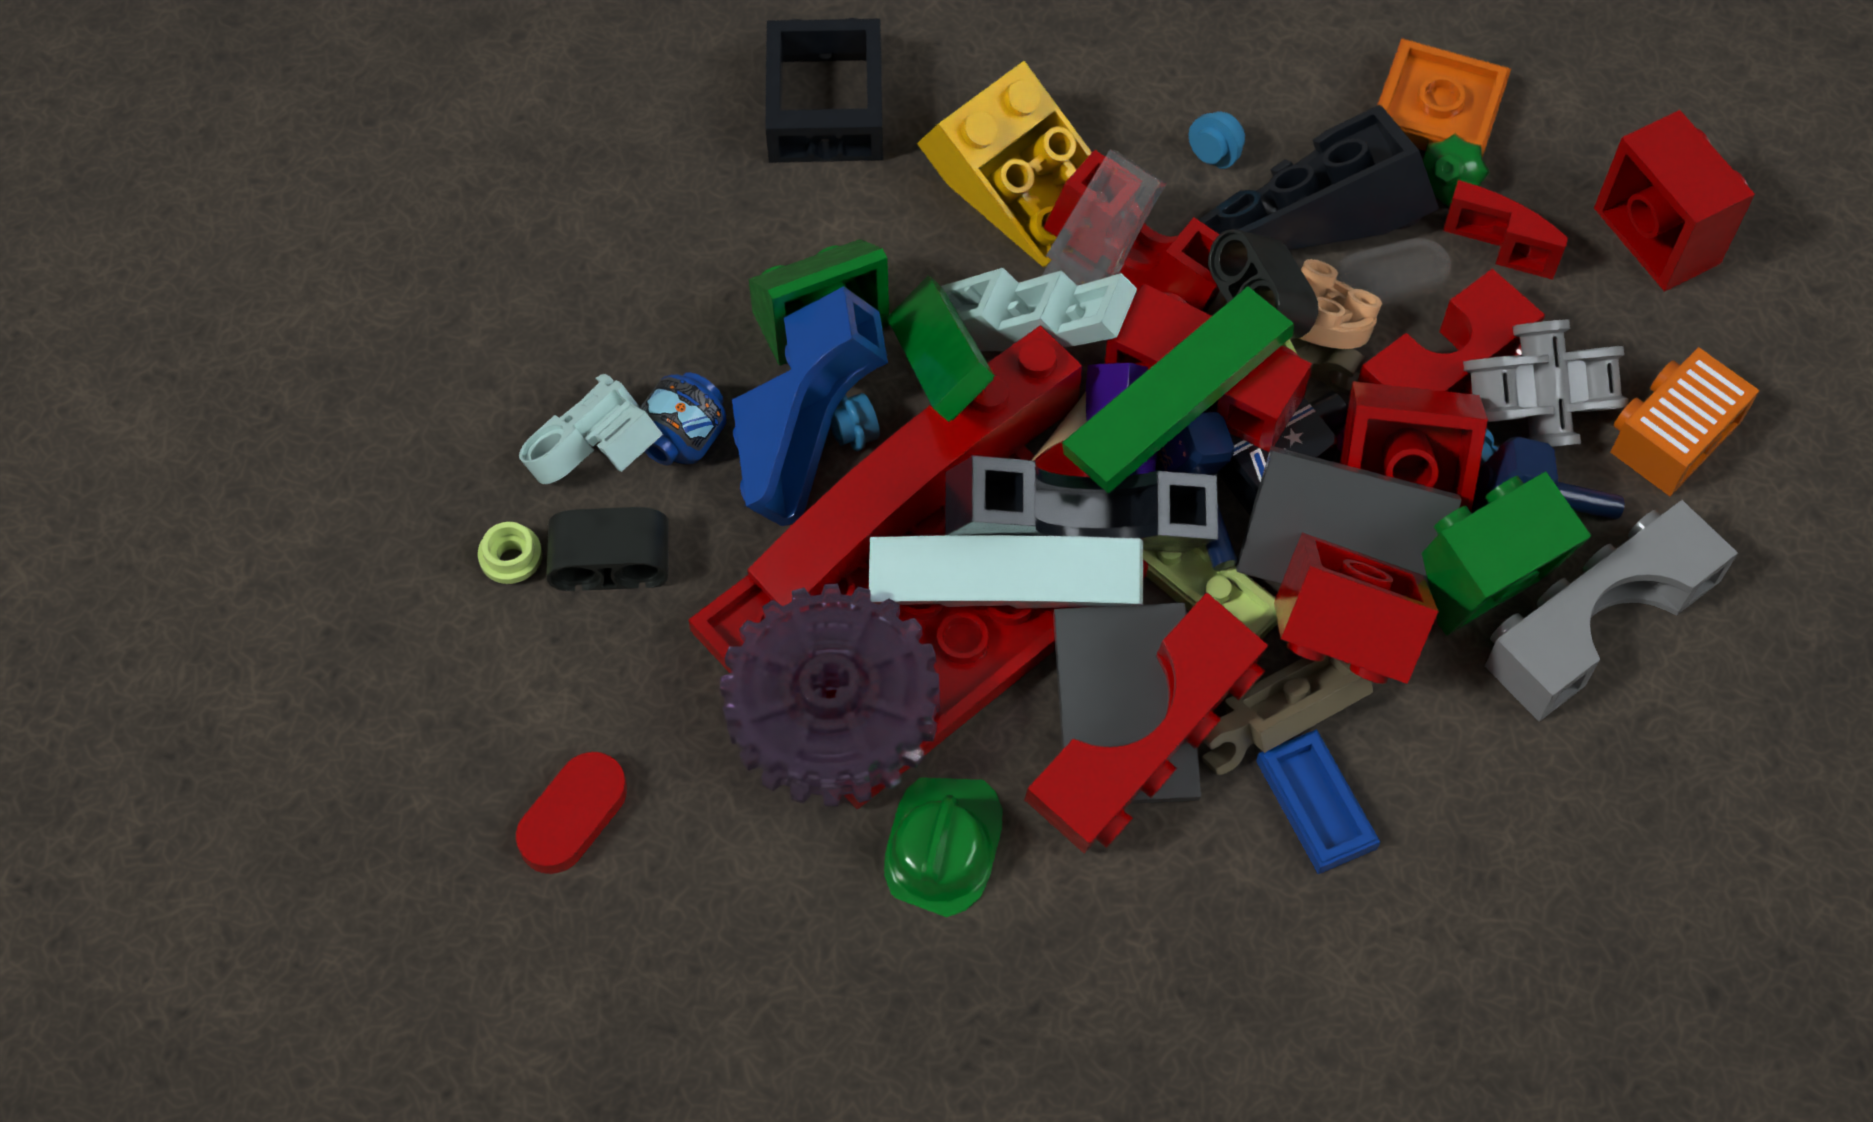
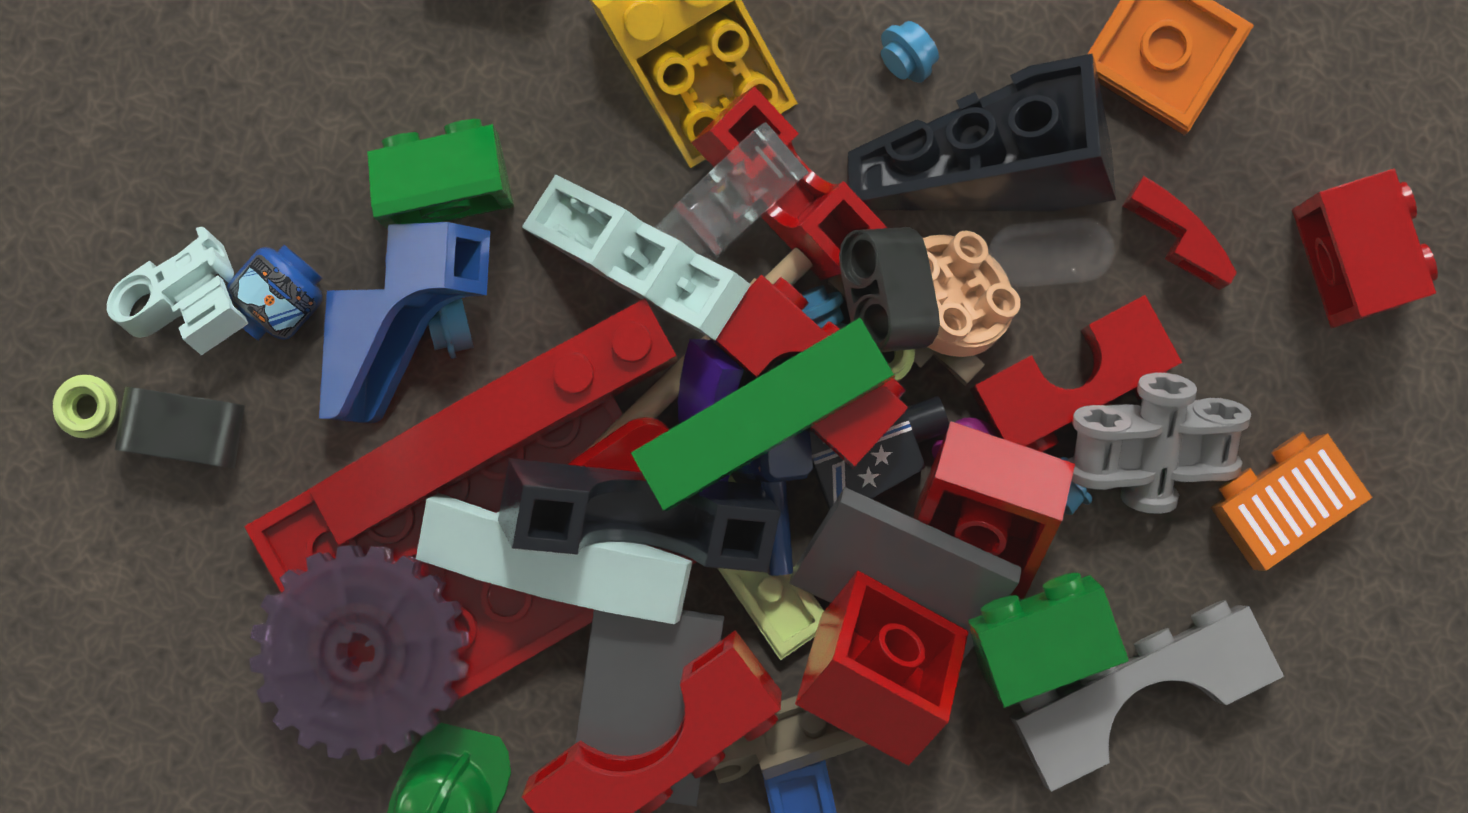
camera: 15 degrees right, 25 degrees up
red tile [516,752,627,874] -> none
green tile [887,275,995,422] -> none
green piece [1422,133,1490,208] -> none
dark blue piece [1471,437,1625,520] -> none

